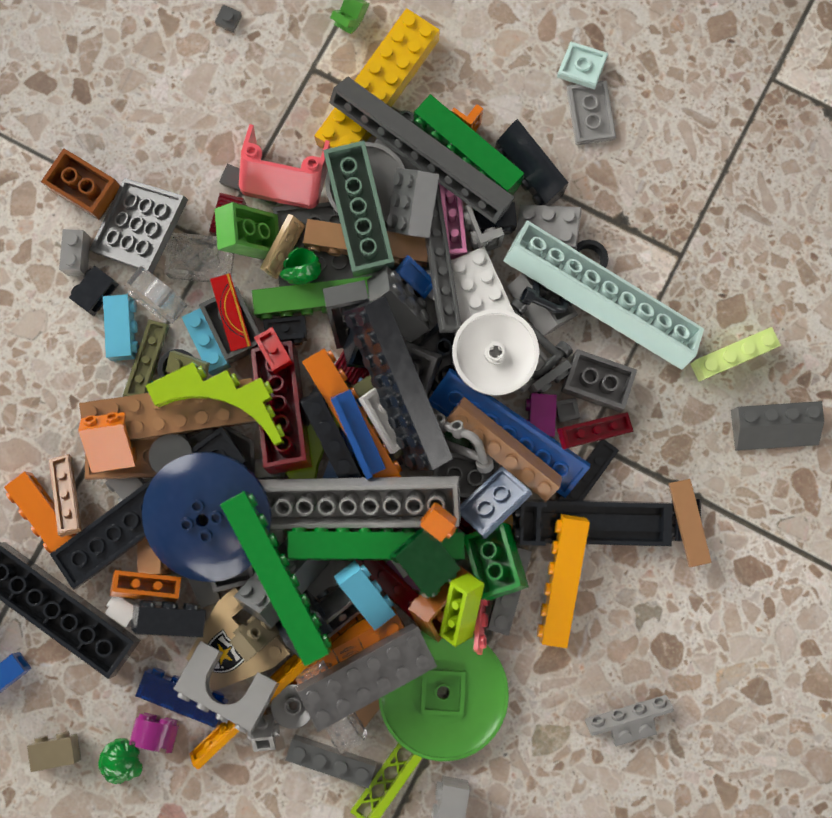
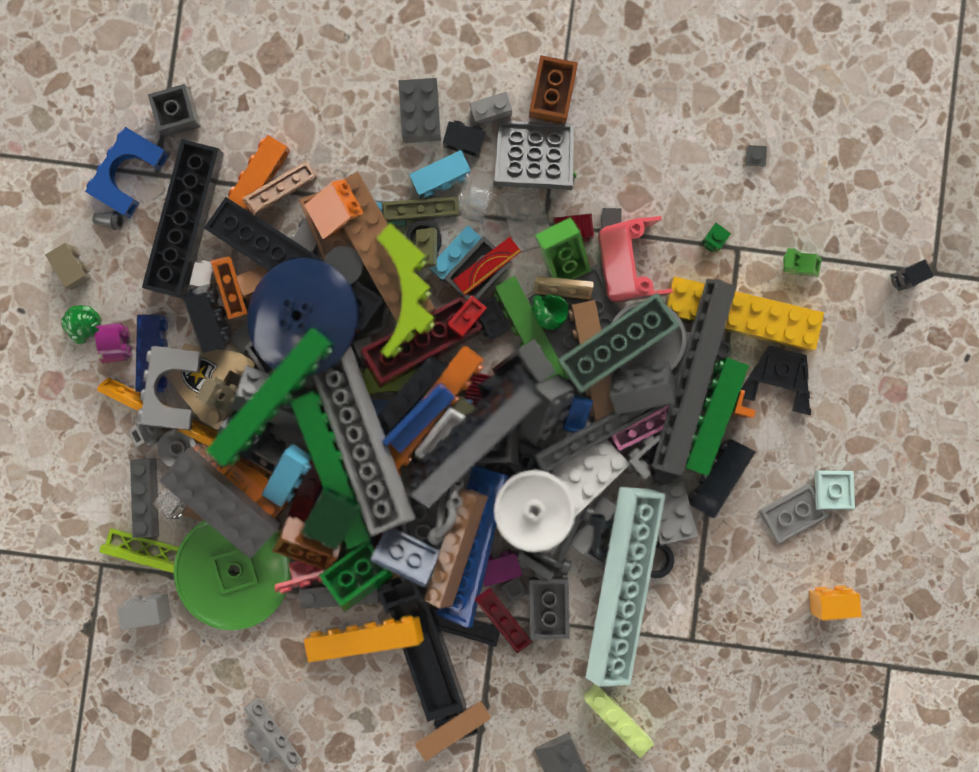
camera: 70 degrees right, 5 degrees up
orange brick [420,502,457,542] -> none
lime brick [439,573,484,647] -> none
none -> dark grey cone [92,211,124,230]
none -> dark grey brick [398,78,441,143]
none -> green bracket [701,223,731,253]
none -> black wing [740,346,811,415]
none -> light orange brick [809,585,862,620]

